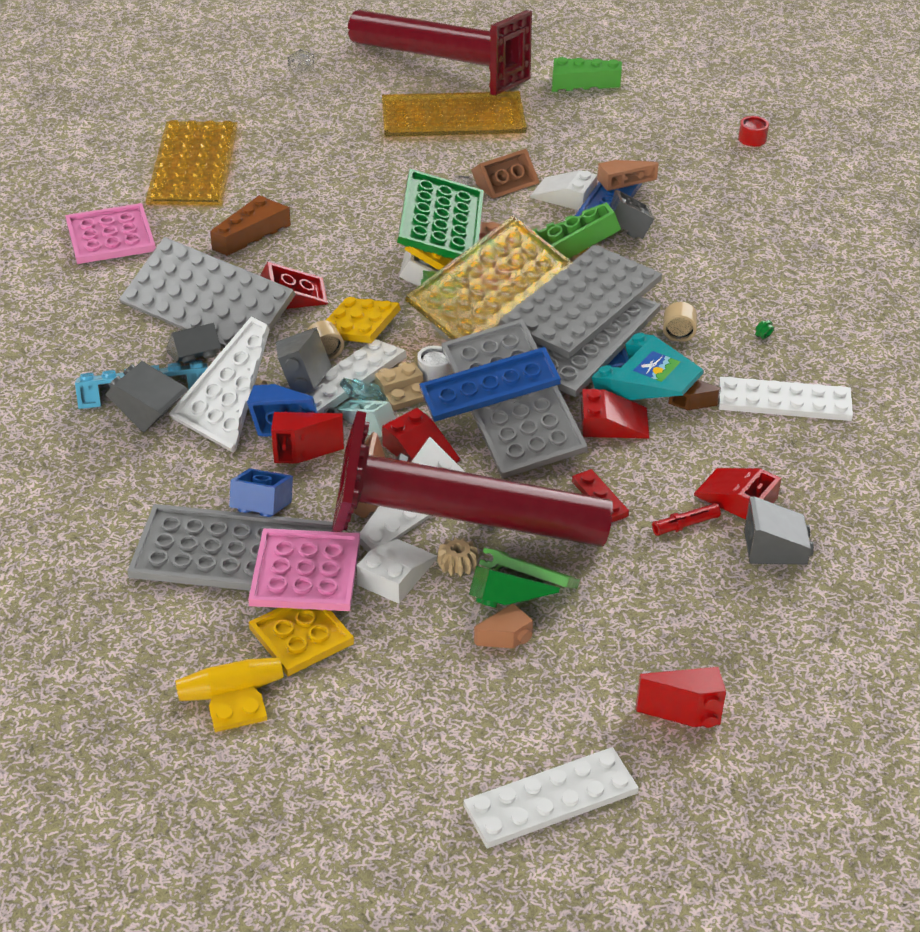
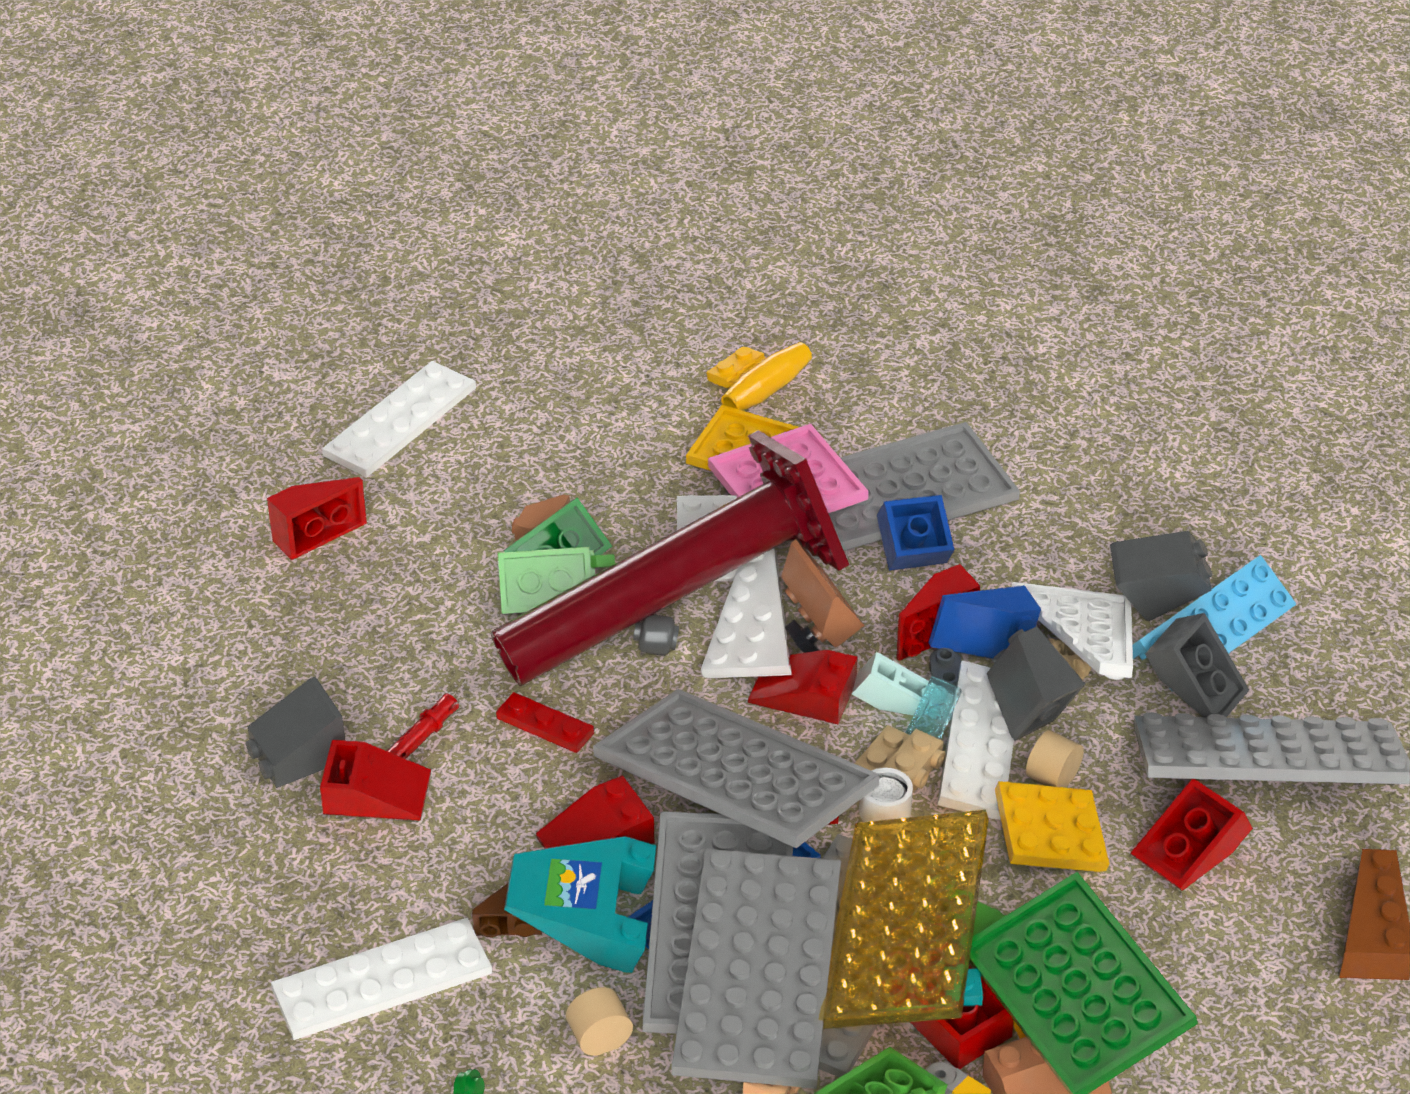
camera: 150 degrees right, 0 degrees up
blue plate [419,347,561,422] -> none

